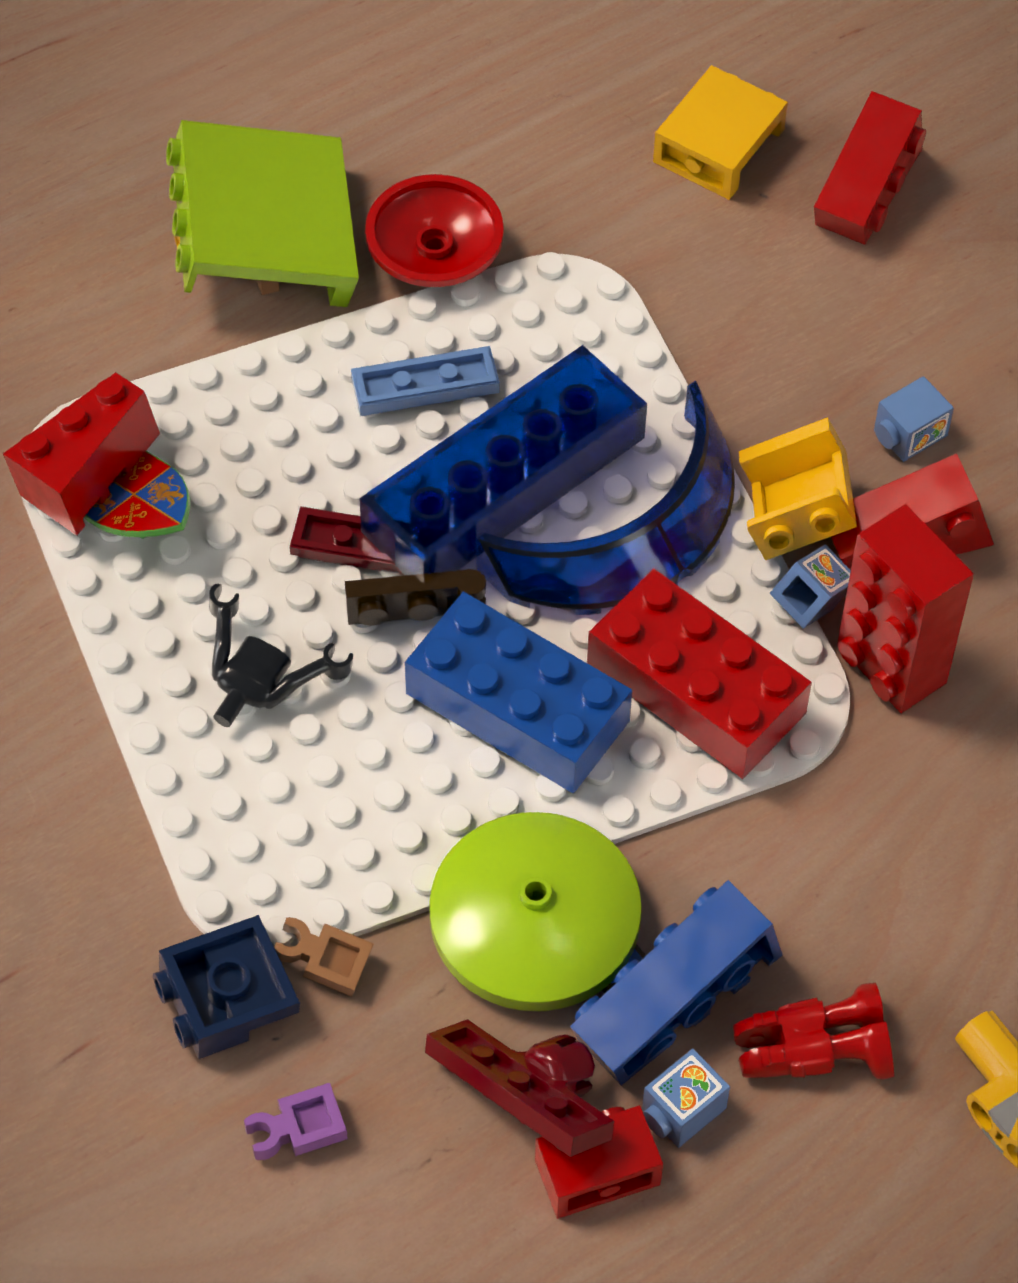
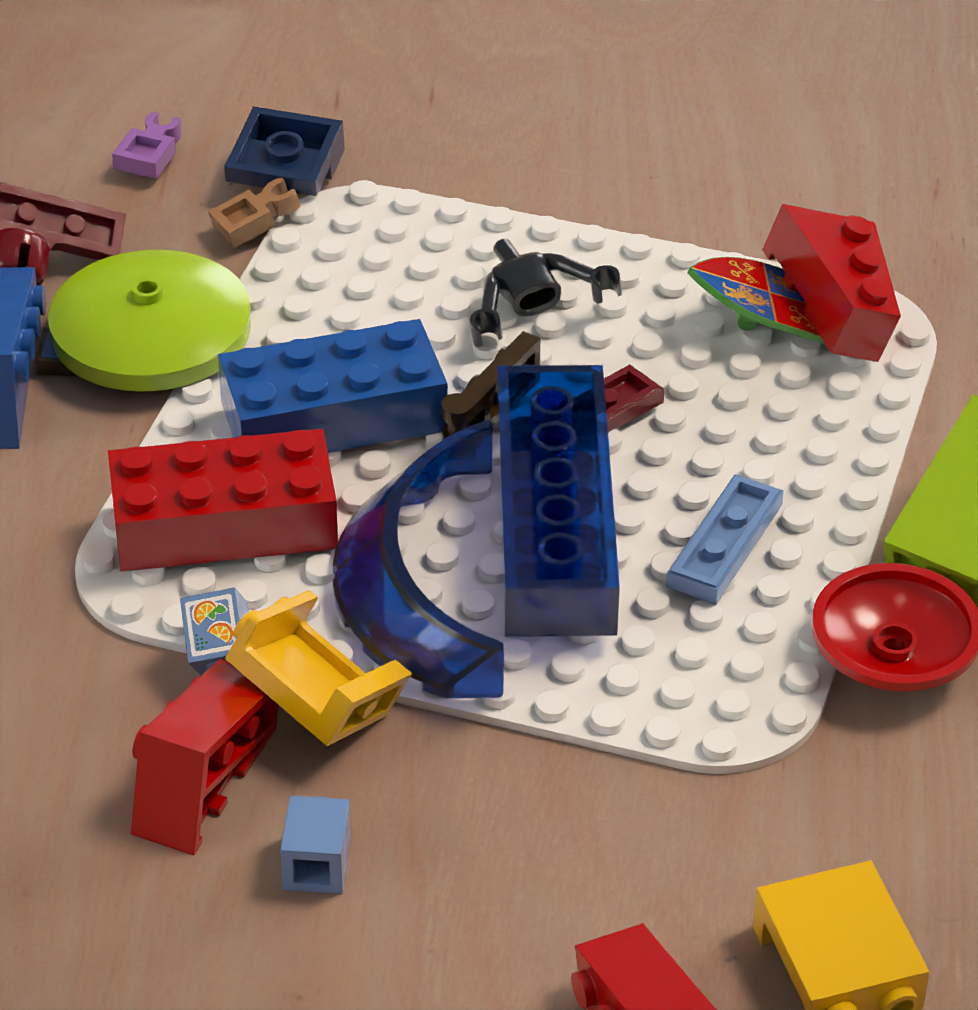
camera: 130 degrees right, 15 degrees down
red brick [837,504,974,714] -> none

